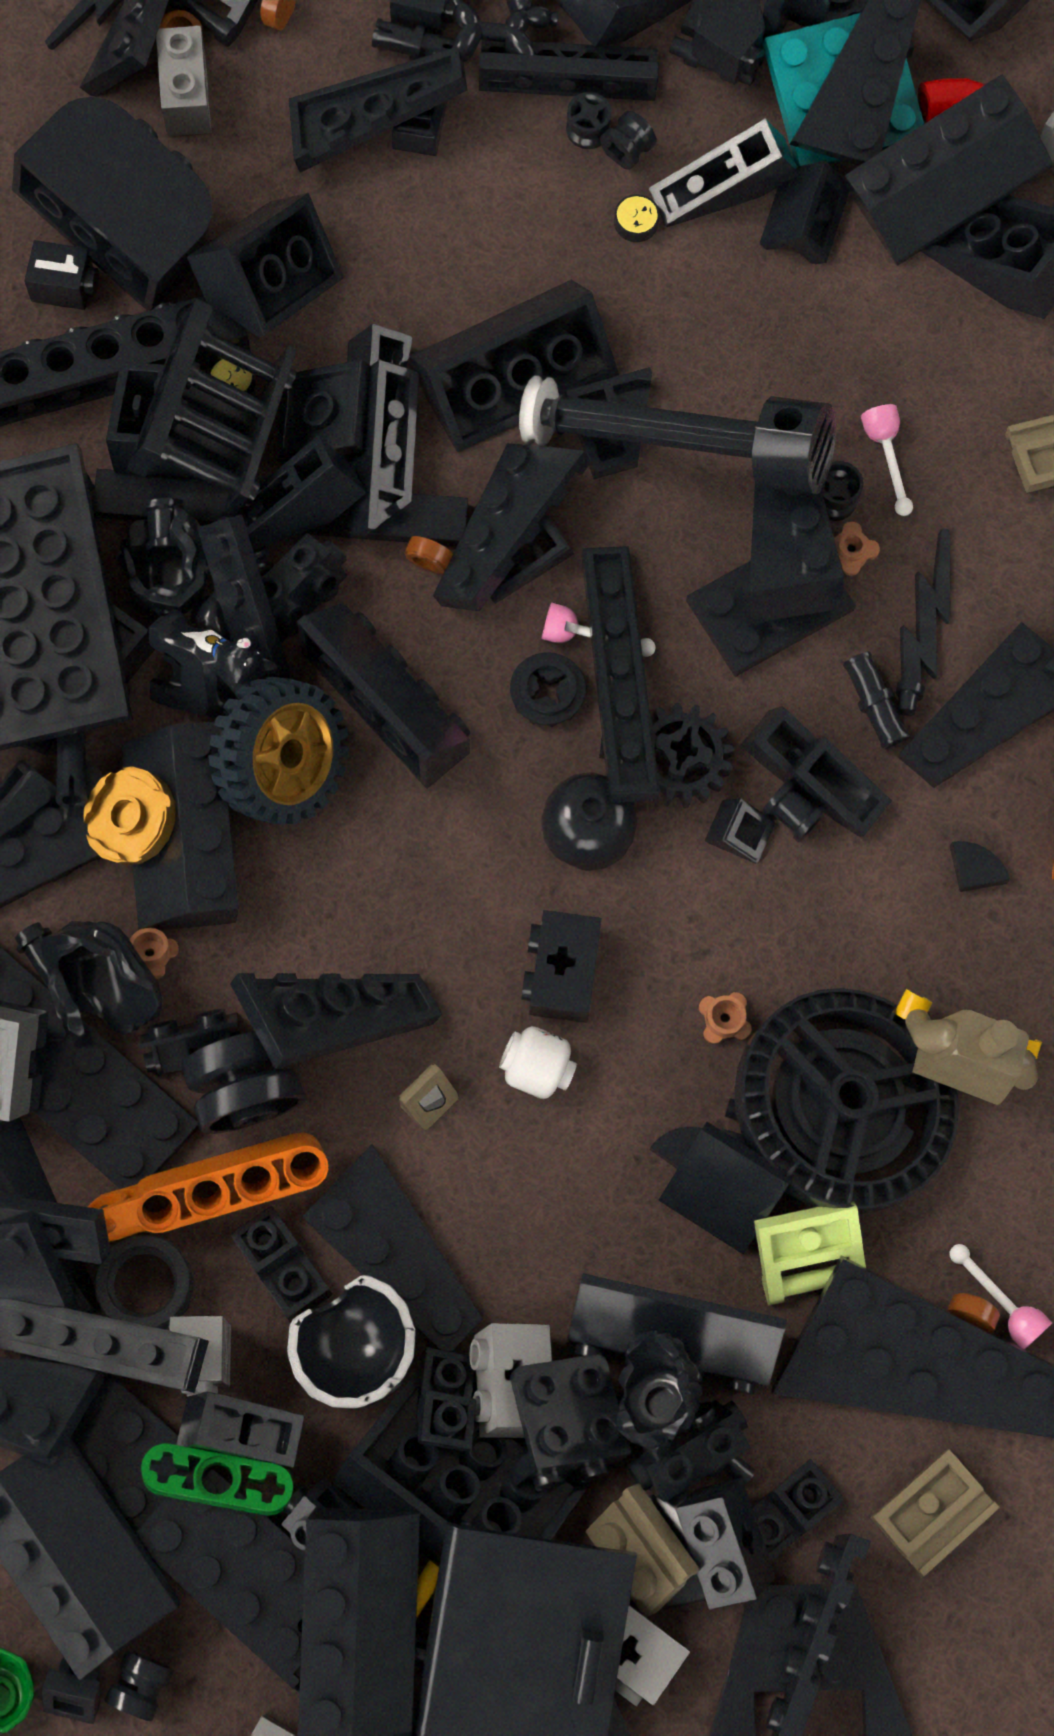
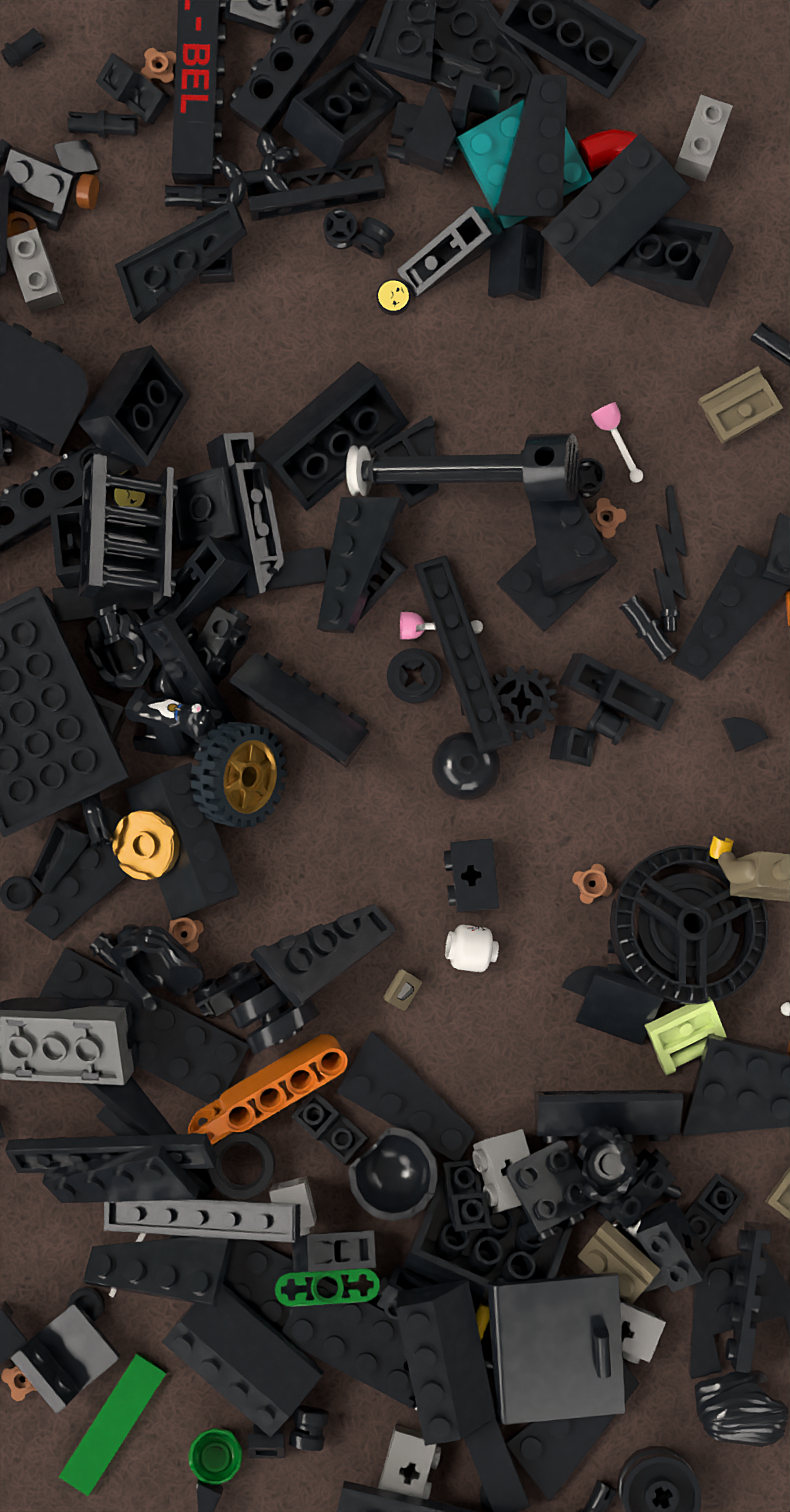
camera: 10 degrees left, 10 degrees up
dark orange tile [404,536,453,574] -> none

